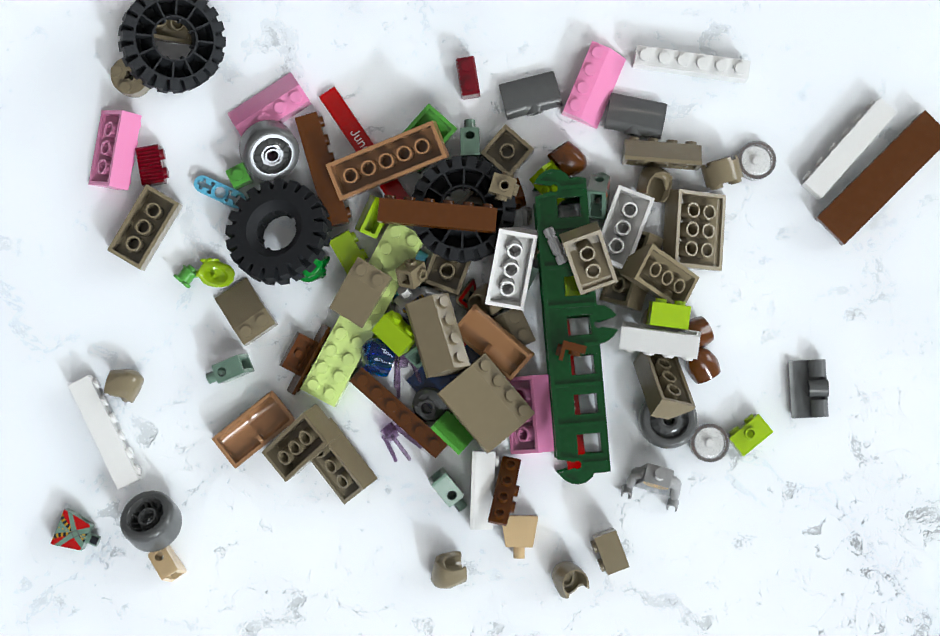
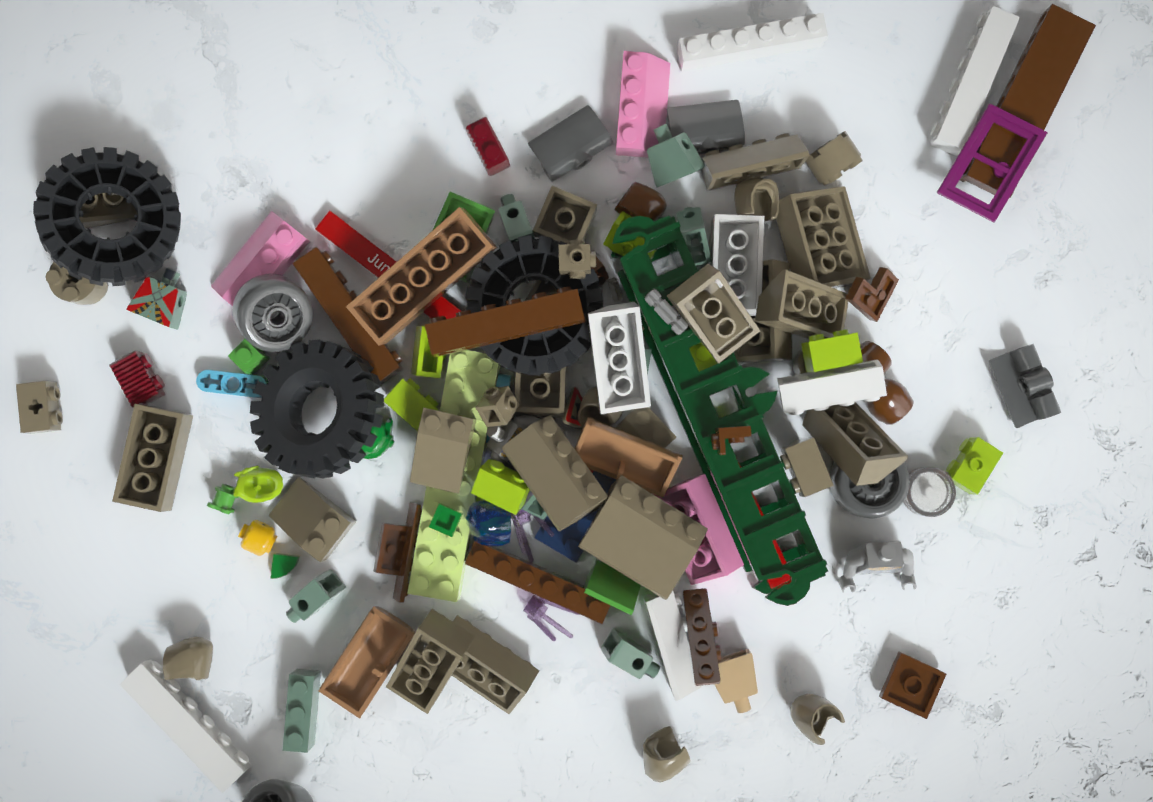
camera: 20 degrees left, 0 degrees up
bright pink slope [88,110,142,190] -> none
dark grey piece [412,387,447,422] -> none
dark tan brick [590,528,630,575] -> none
clear piece [737,141,776,181] -> none
none -> dark tan brick [16,381,63,434]
none -> torso [126,268,187,330]
none -> yellow head [238,520,278,556]
none -> green tile [270,553,300,579]
none -> sand green brick [282,669,321,753]
none -> green plate [429,503,463,537]
none -> sand green torso [647,124,705,188]
none -> dark tan slope [780,437,834,497]
none -> reddish brown plate [845,267,899,322]
none -> reddish brown plate [879,651,947,719]
none -> magenta door [936,104,1048,223]

